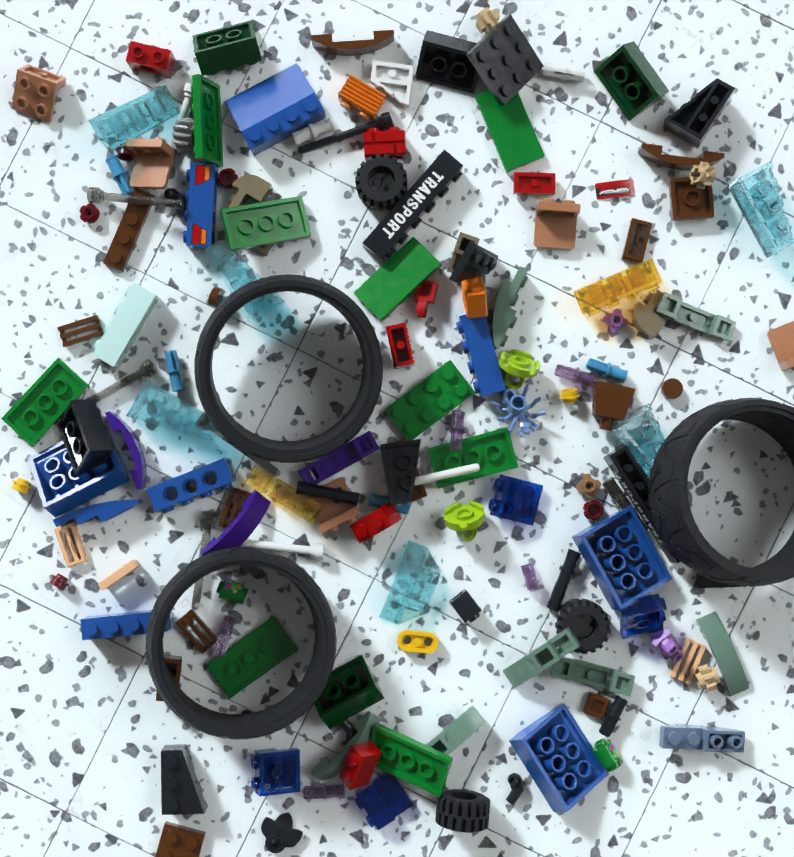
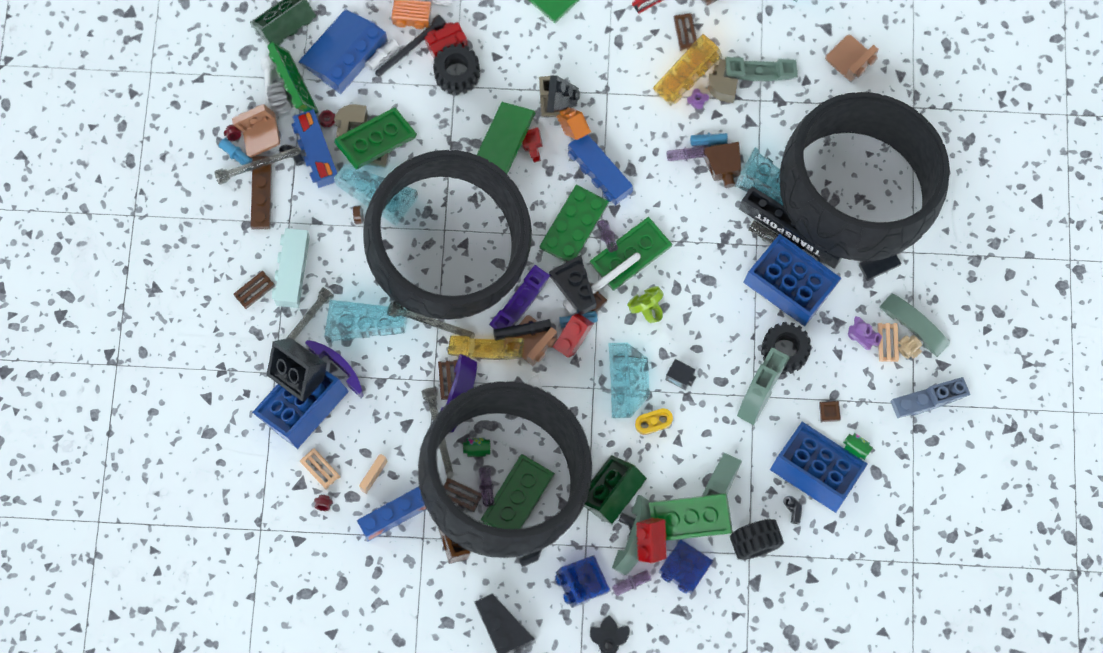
camera: 20 degrees left, 15 degrees down
green plate [1,358,90,447] -> none
yellow plate [11,477,32,494] -> none
nougat bracket [12,64,67,122] -> none
blue slope [53,499,143,527] -> none
dark red plate [79,203,100,224] -> none
clear light blue wedge [88,85,180,153] -> none
red brick [126,41,176,78] -> none
blue brick [146,458,236,514] -> none
dark azure axle [165,350,186,392] -> none
black brick [362,149,463,263] -> none
red brick [386,323,415,369] -> none
clear blue plate [488,474,543,526] -> none
sand green slope [491,266,528,350] -> none
medium blue animal [491,384,546,437] -> none
lime tile [498,349,541,390] -> none
red plate [513,172,556,195] -> none
clear purple pin [520,563,540,590] -> none
nougat bracket [533,198,581,250] -> none
black pin [546,548,581,612] -> none
sand green slope [549,656,636,697] -> none
yellow plate [559,388,580,403] -> none
medium nougat plate [576,474,601,498] -> none
dark red plate [583,500,604,520] -> none
black axle [599,695,628,737] -> none
clear blue plate [620,594,667,640] -> none
reddish brown tile [661,378,683,399] -> none

